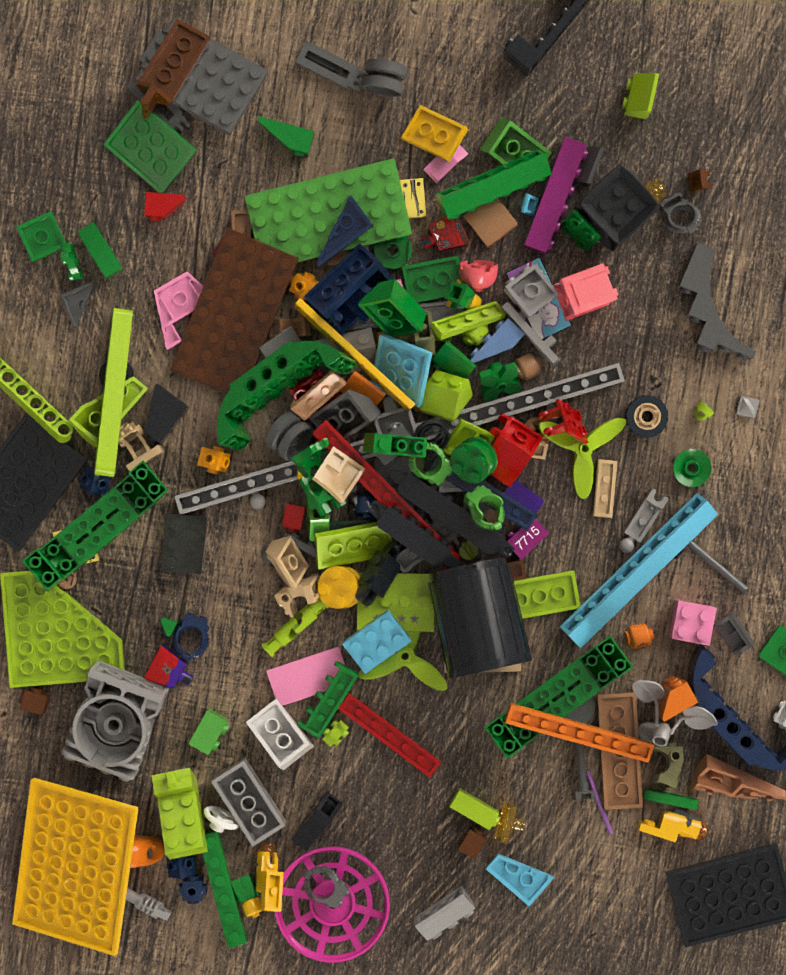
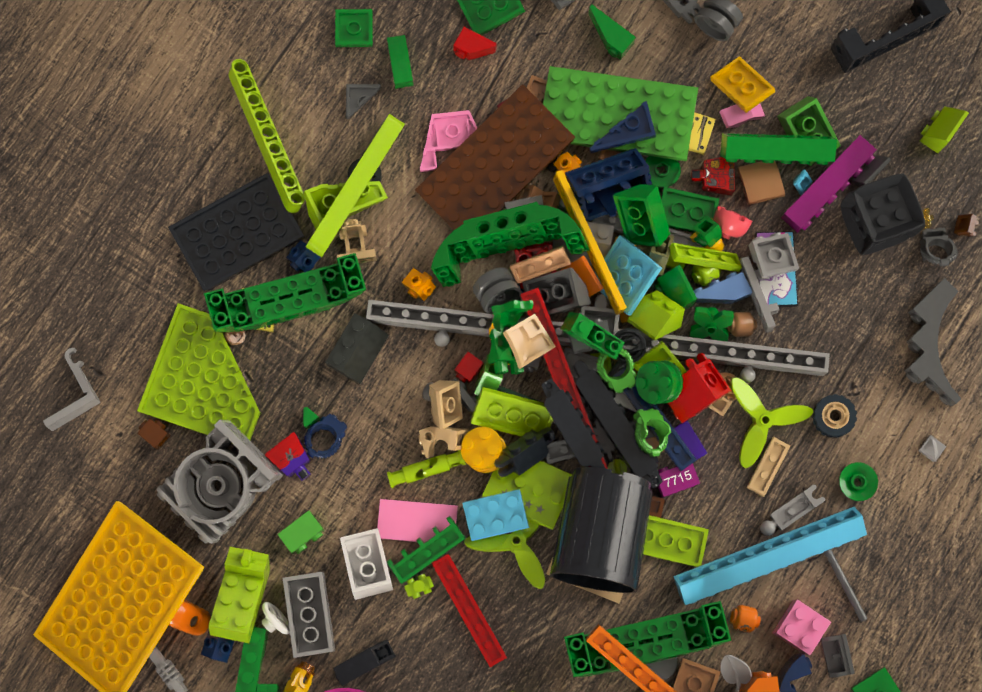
camera: 20 degrees right, 10 degrees down
green plate [60,242,83,281] -> none
black slope [145,384,190,444] -> none
dark blue brick [179,875,207,904] -> none
dark blue head [352,491,377,520] -> none
red plate [538,398,588,444] -> none
coral container [553,263,619,321] -> none
green hinge [560,209,602,252] -> none
lime tile [694,400,714,421] -> none

